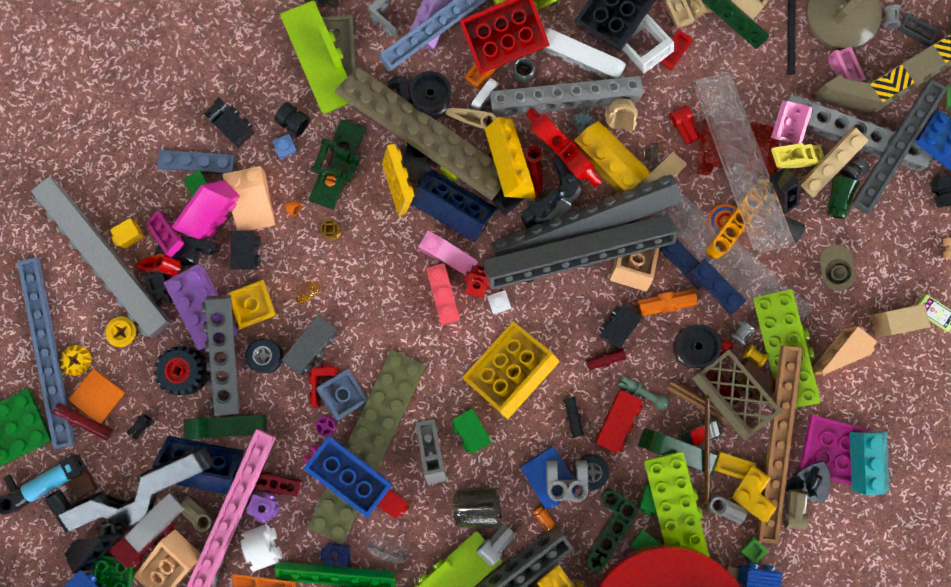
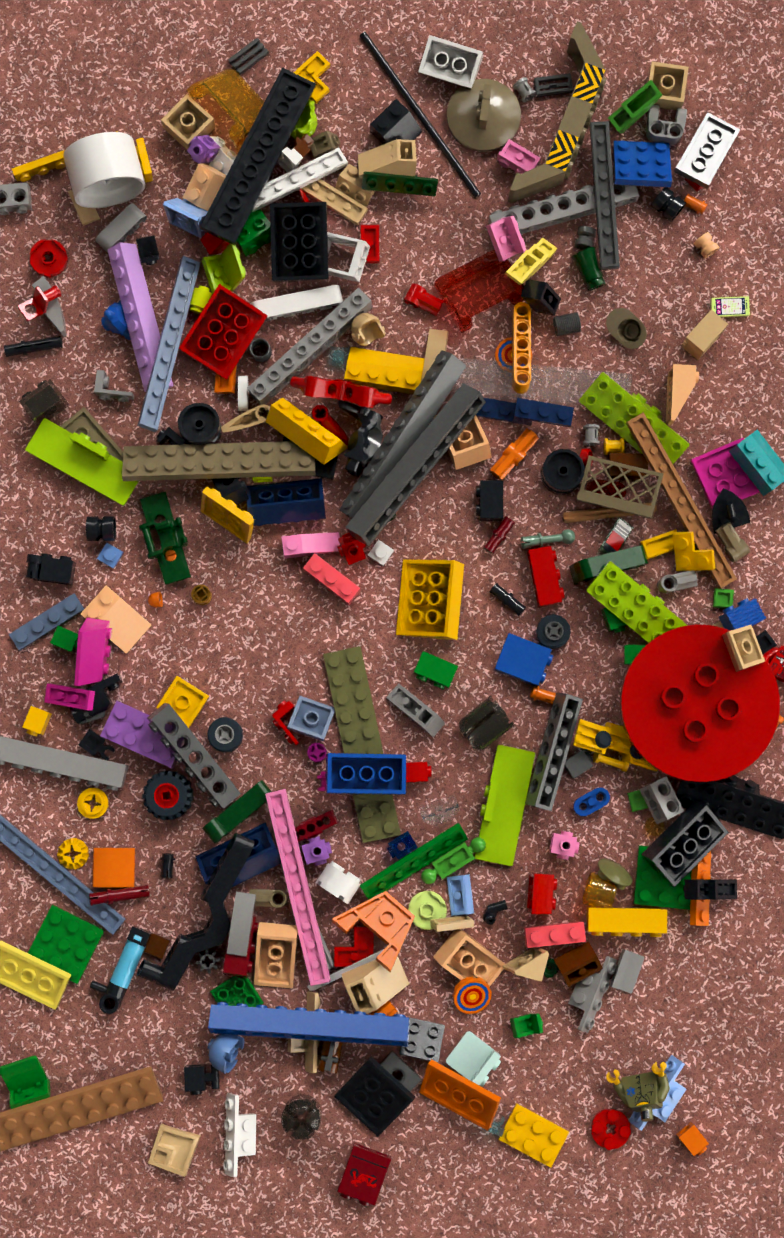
camera: 40 degrees left, 0 degrees up
black slope [64,533,119,574] -> none
red piece [135,254,181,276] -> none
black brick [230,231,261,270] -> none
dark grey brick [281,315,339,375] -> none
clear yellow arm [296,282,320,304] -> none
light grey piece [476,524,515,567] -> none
light grey piece [546,460,588,501] -> none
dark green beam [585,489,637,571] -> none
clear smoke plate [644,143,658,166] -> none
clear plate [693,72,795,254] -> none
reddish brown axle [704,395,710,505] -> none
tan plate [801,127,869,198] -> none

